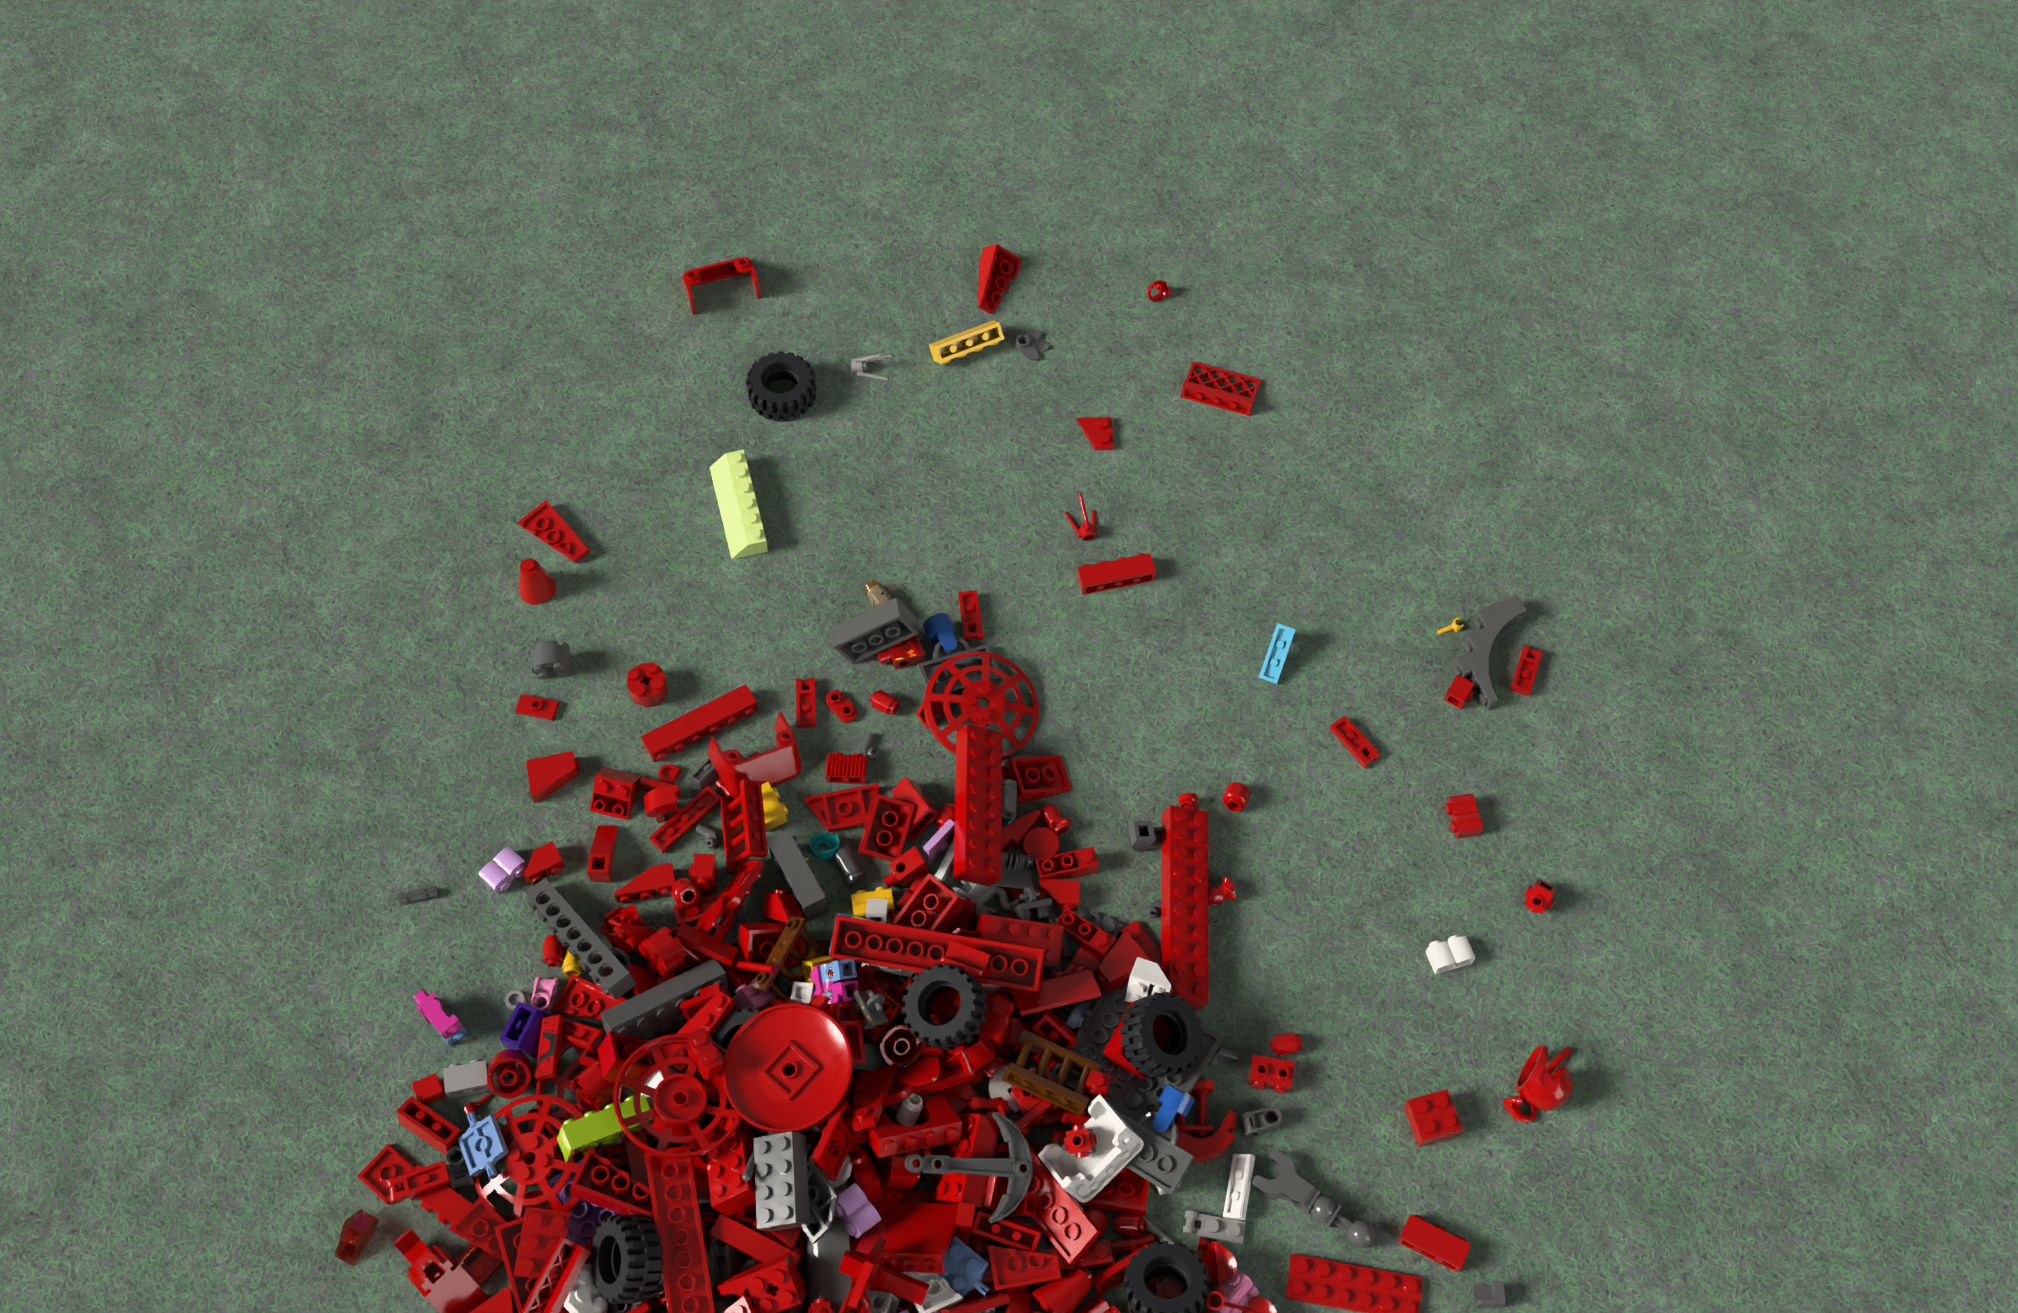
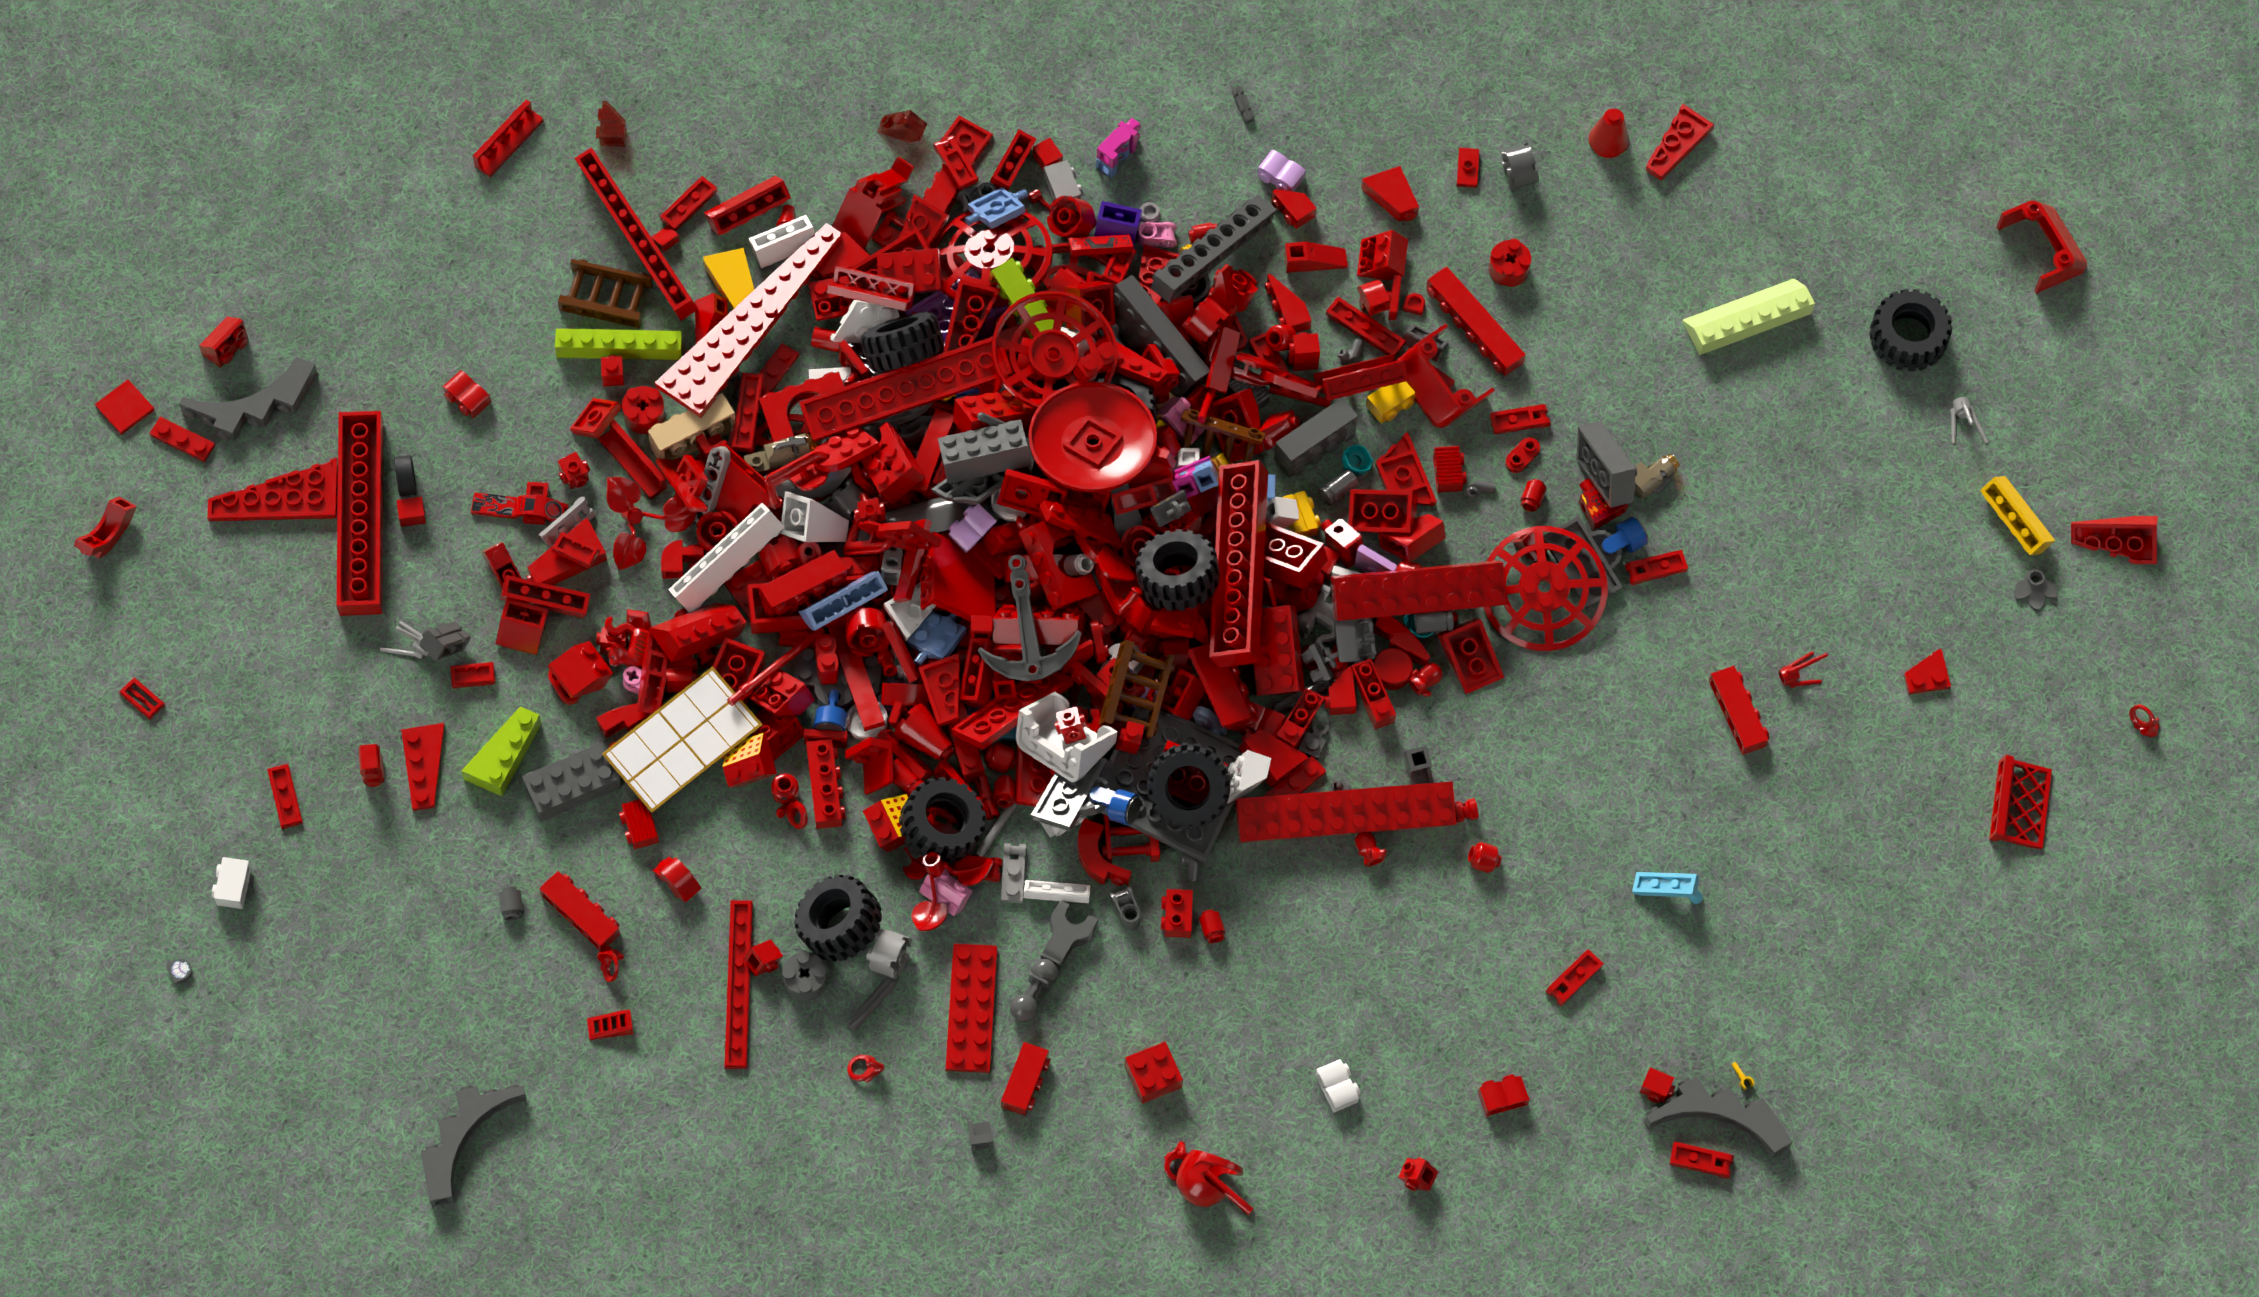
camera: 80 degrees right, 5 degrees up
red panel [941,940,991,975] -> none

